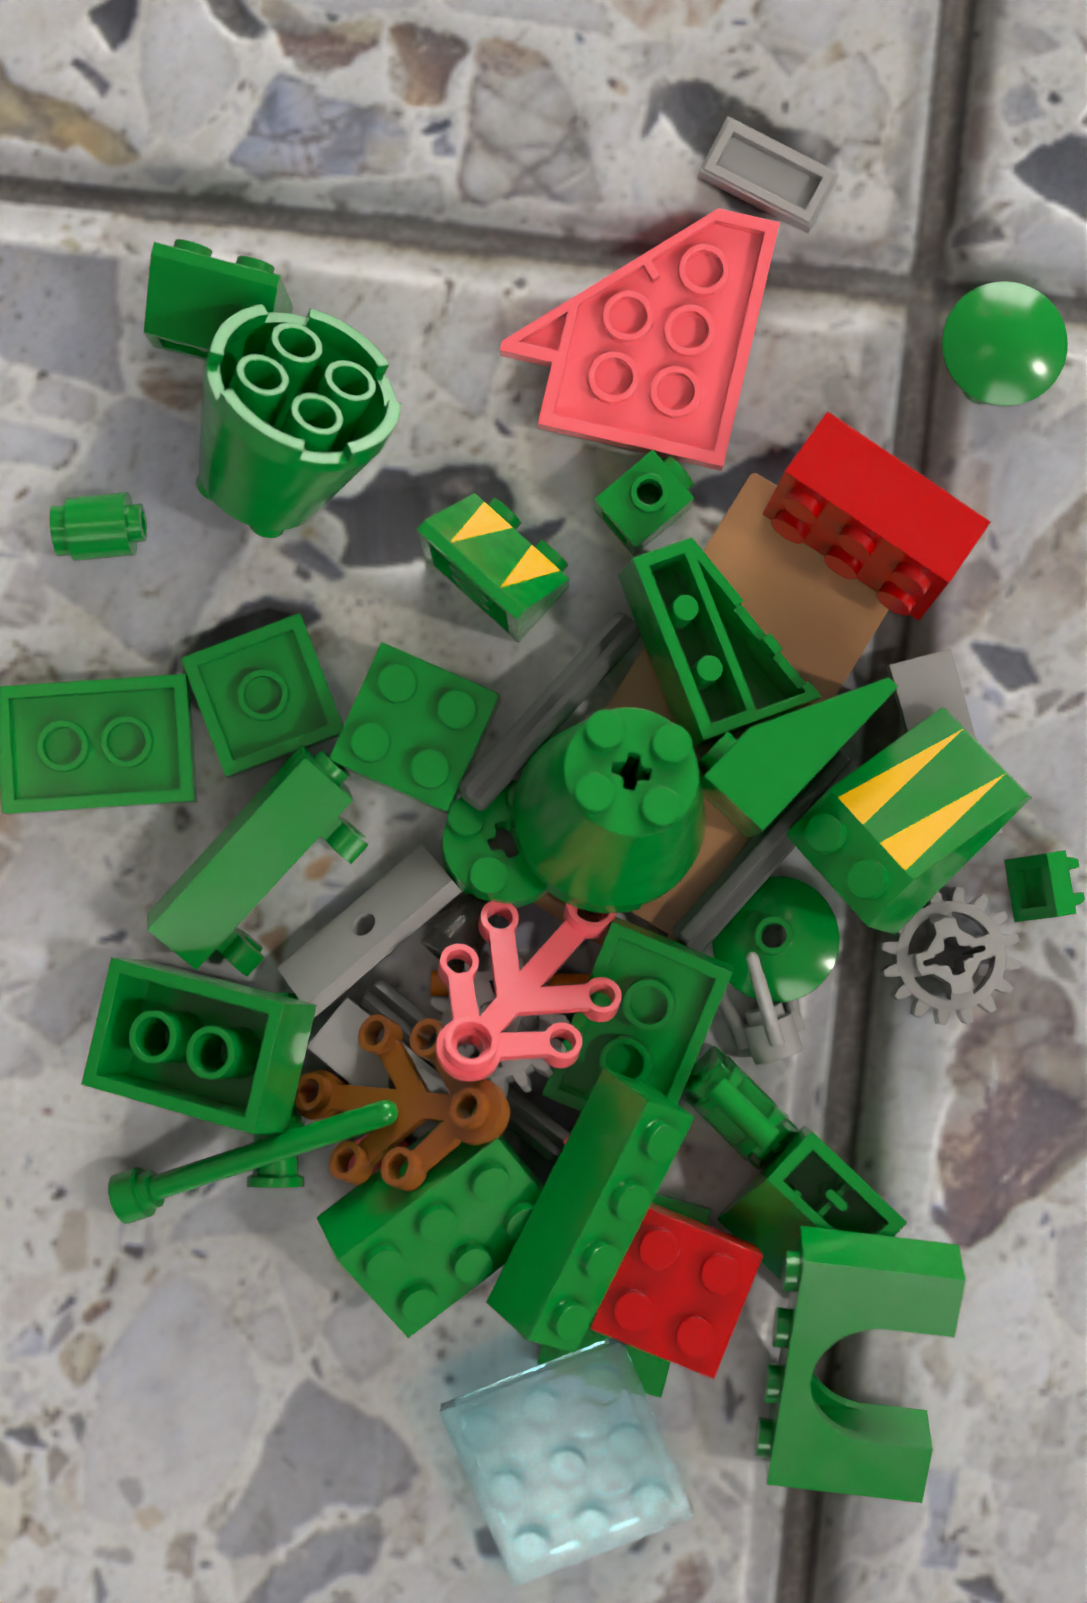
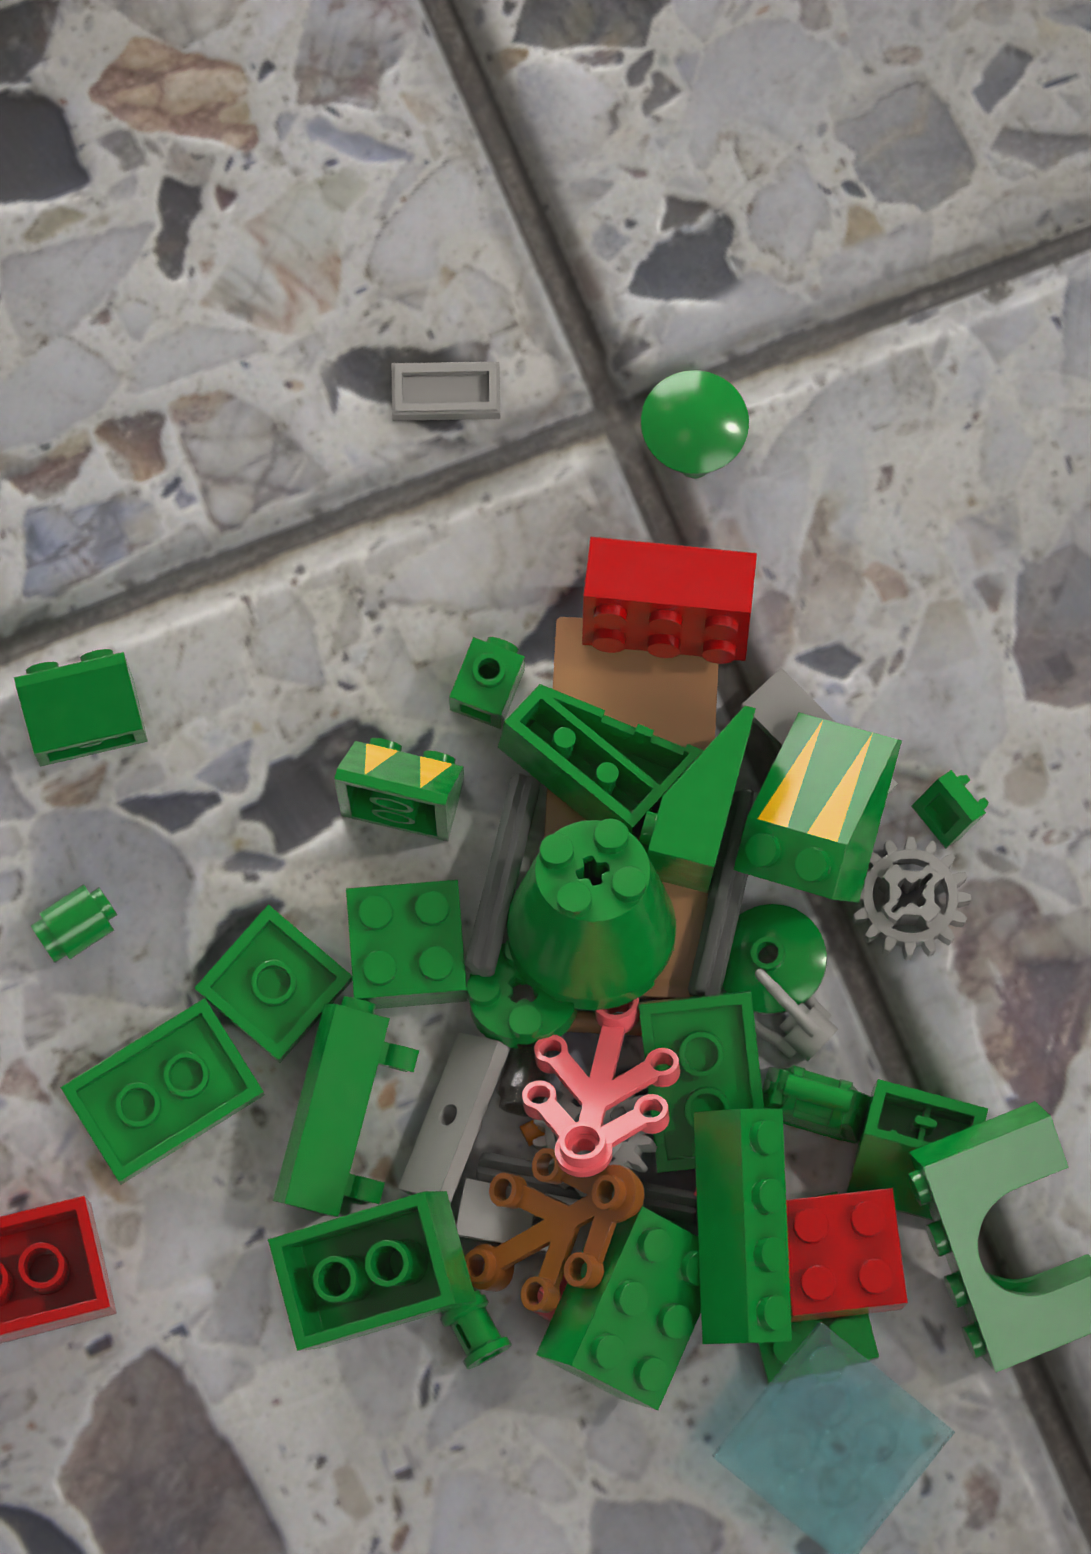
camera: 30 degrees left, 10 degrees down
green piece [108,1099,398,1224] -> none
green cone [196,304,401,538] -> none
coral wing [500,208,780,471] -> none

